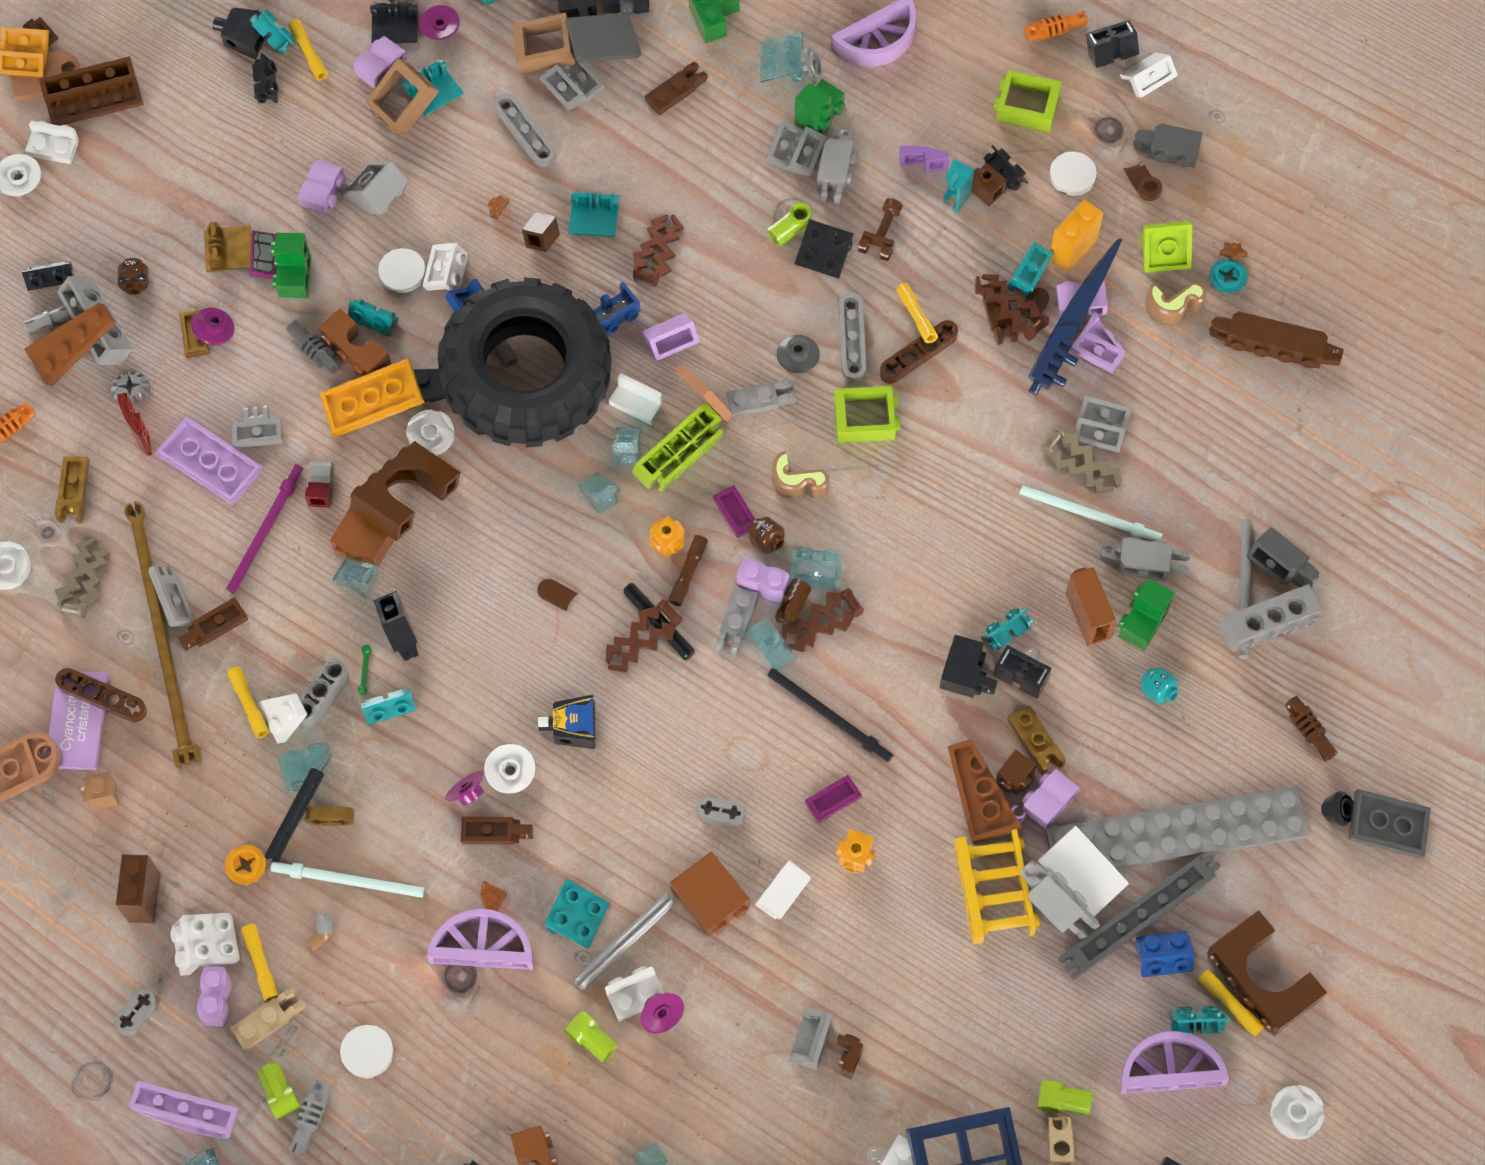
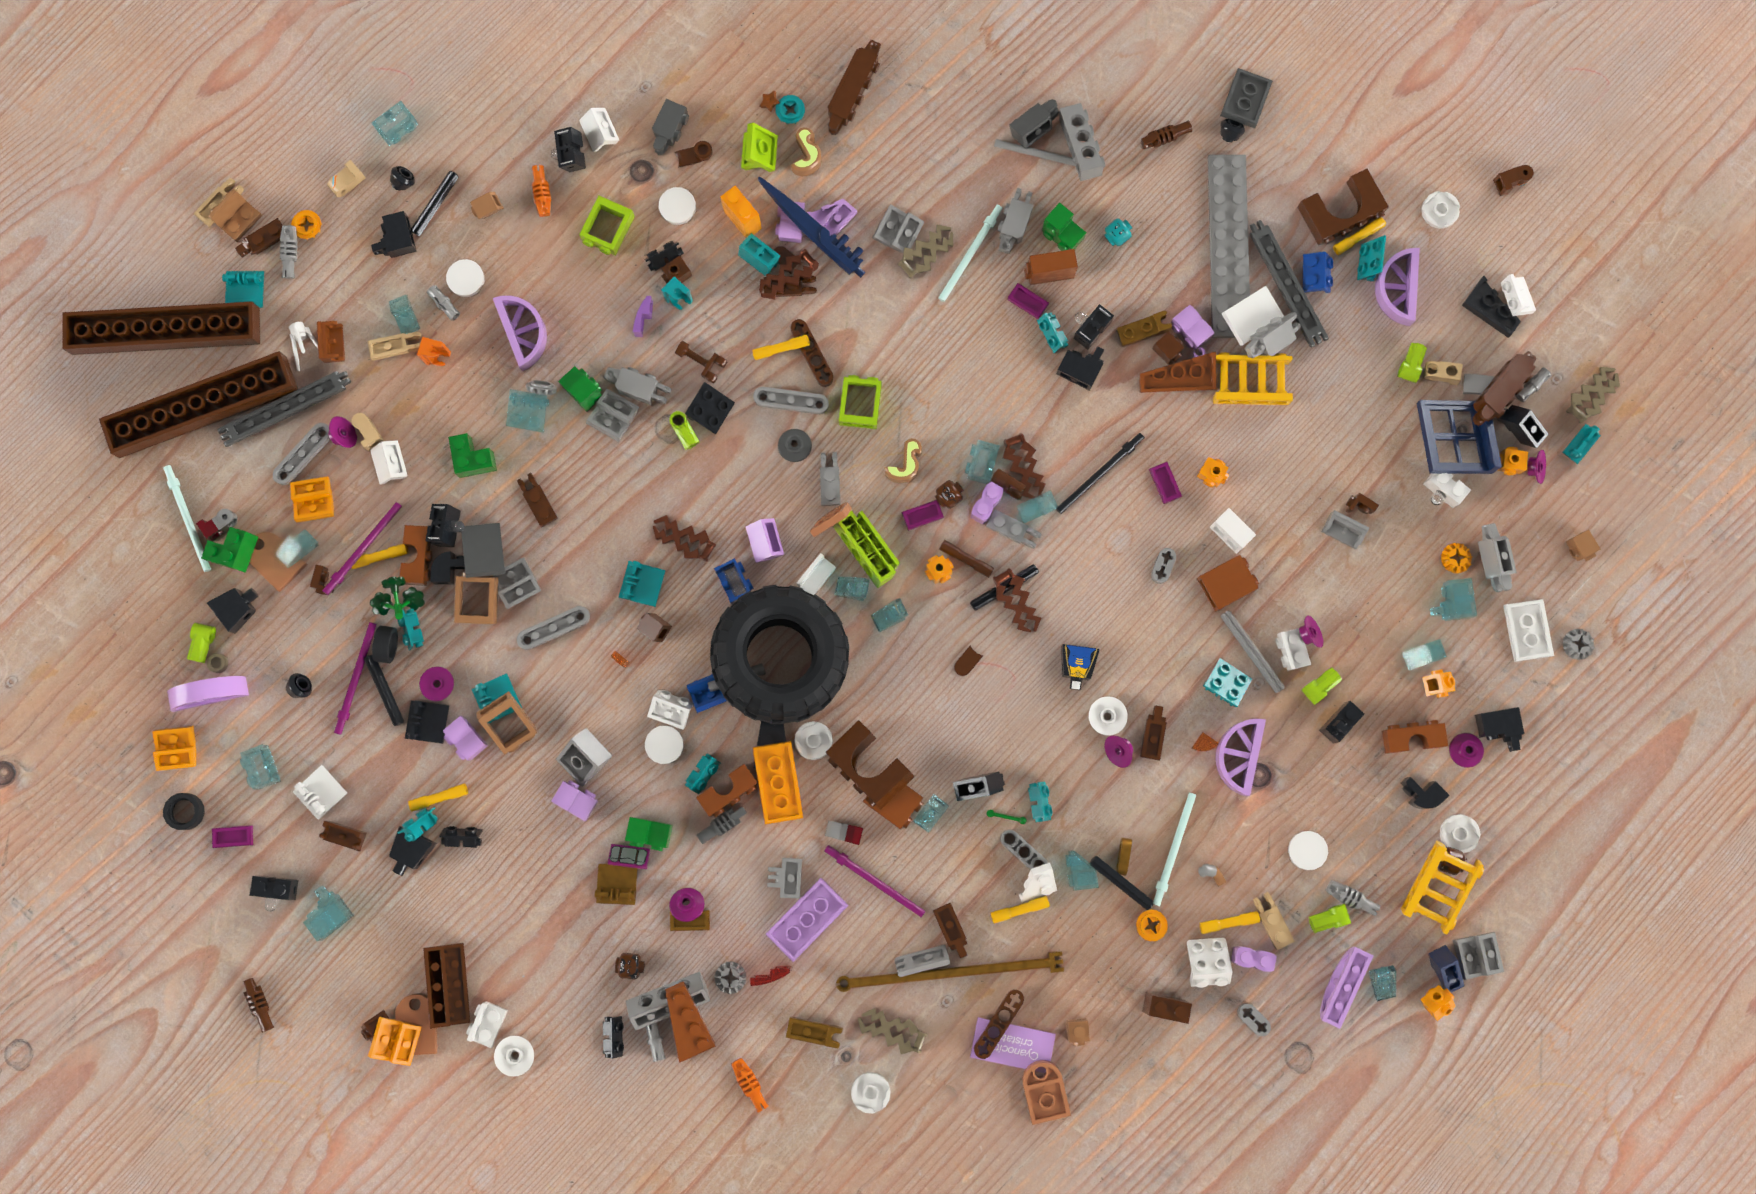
camera: 80 degrees left, 15 degrees up
none -> magenta tile [1007,283,1049,319]
none -> black hinge [1319,701,1364,744]

